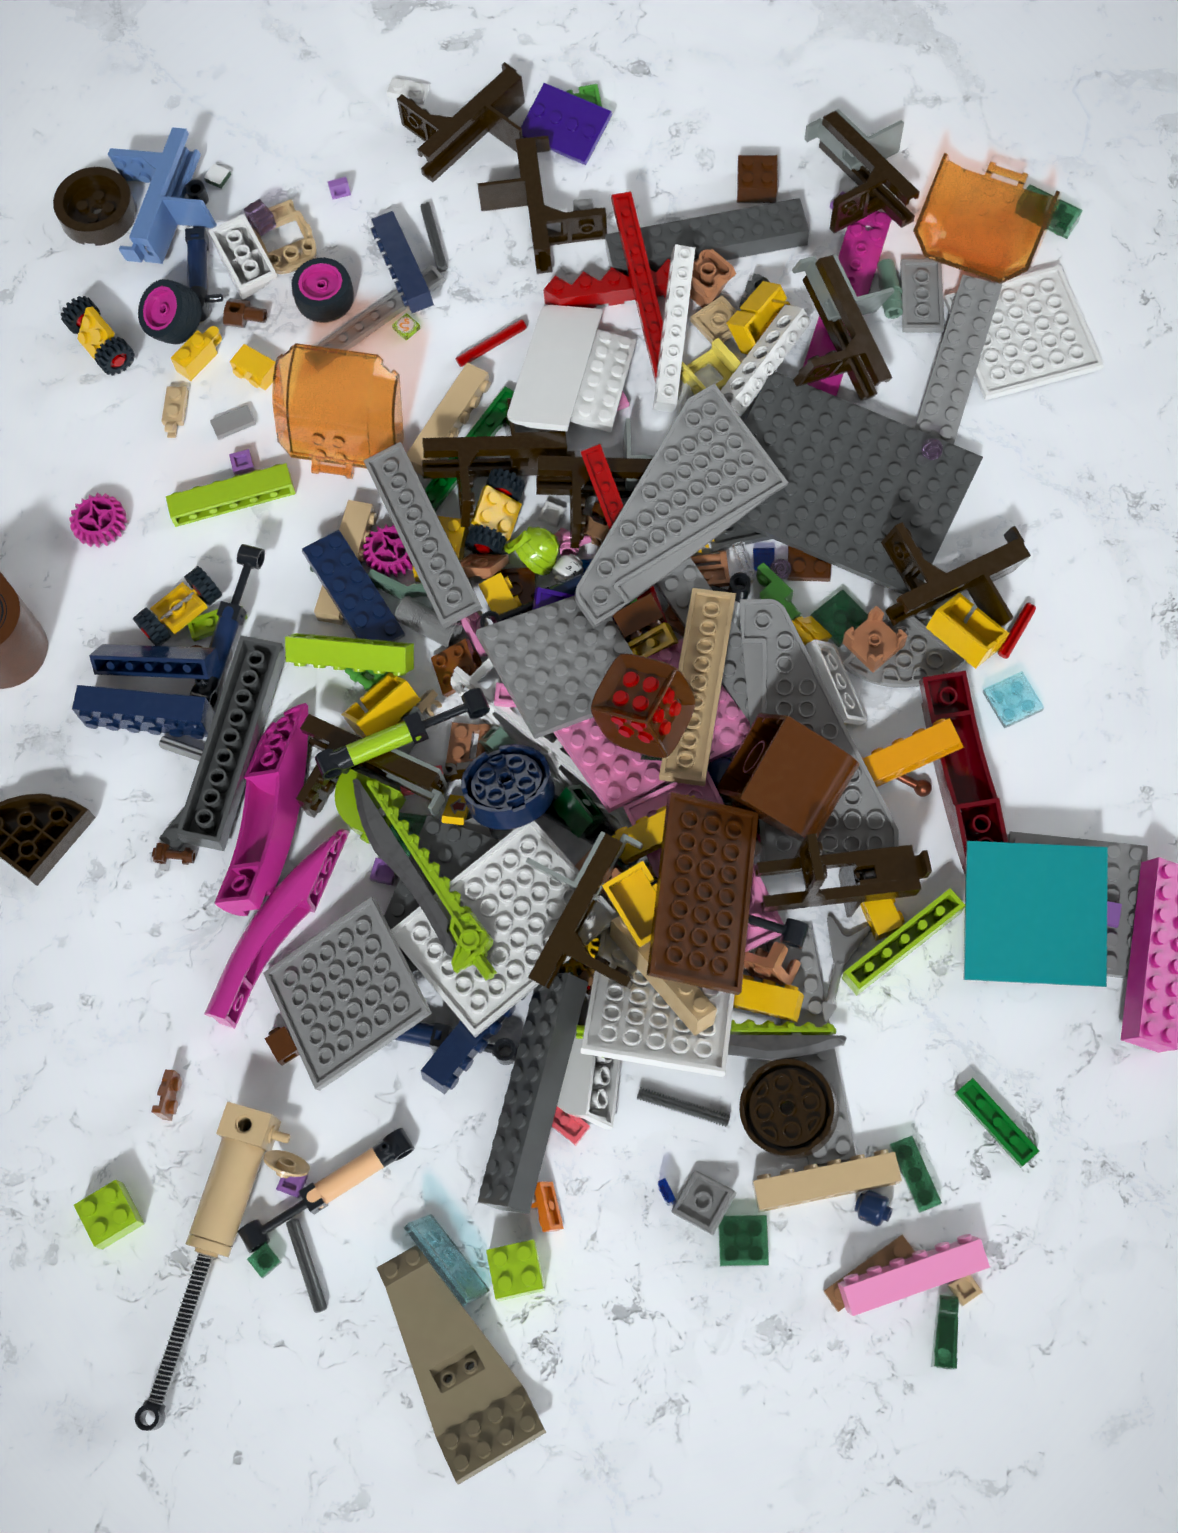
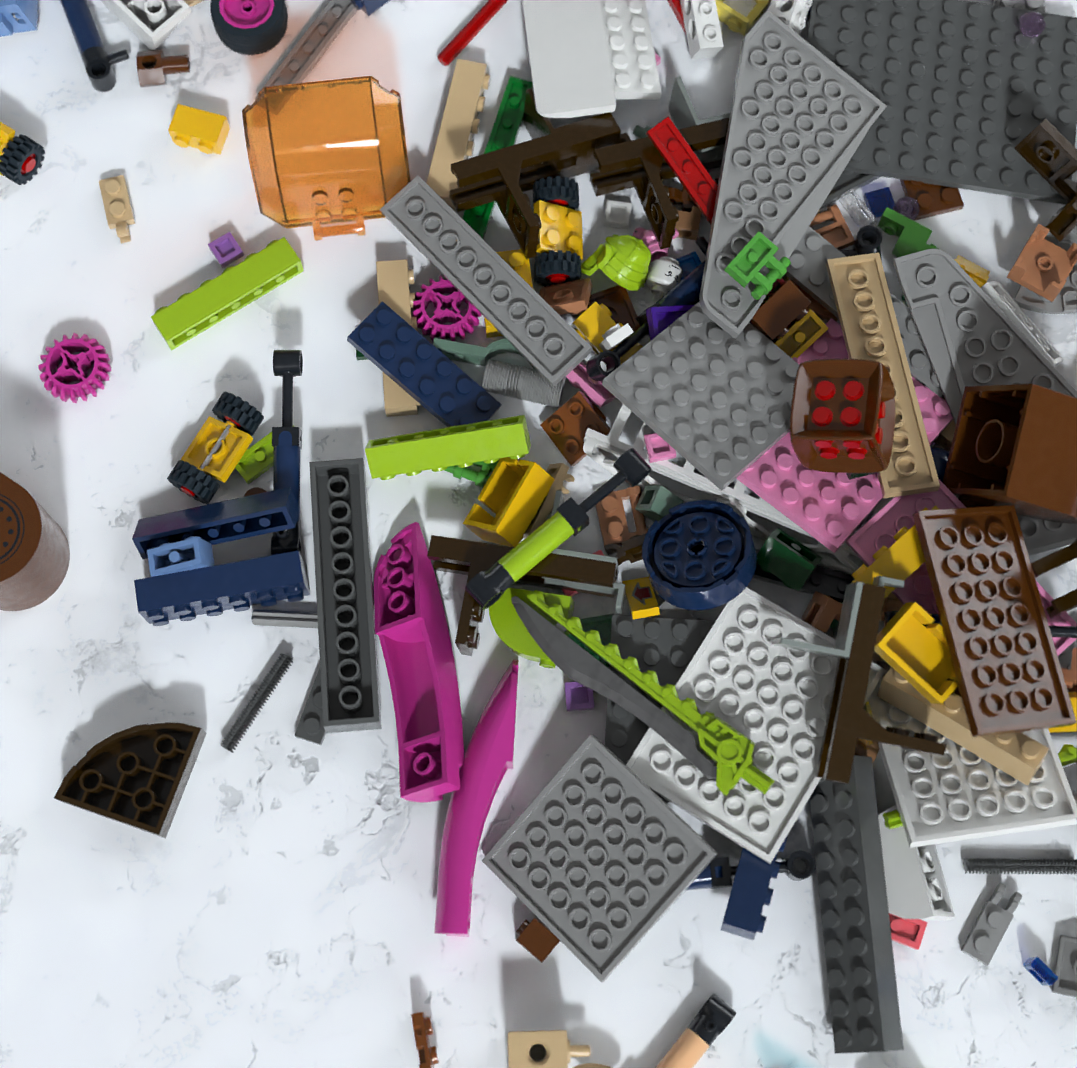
camera: 25 degrees left, 5 degrees up
black wheel [138,279,201,344] -> none
reddish brown bar [152,843,196,865] -> none
yellow brick [171,326,222,381] -> none
light grey tile [210,405,256,440] -> none
tile [392,313,421,341] -> none
orange plate [531,1181,564,1232] -> none
clear green plate [811,589,868,647] -> none
none -> medium blue brick [147,536,215,577]
none -> dark grey axle [220,653,294,753]
none -> white plate [599,323,633,351]
none -> bright green plate [724,231,791,300]
none -> light grey hinge [961,882,1022,966]

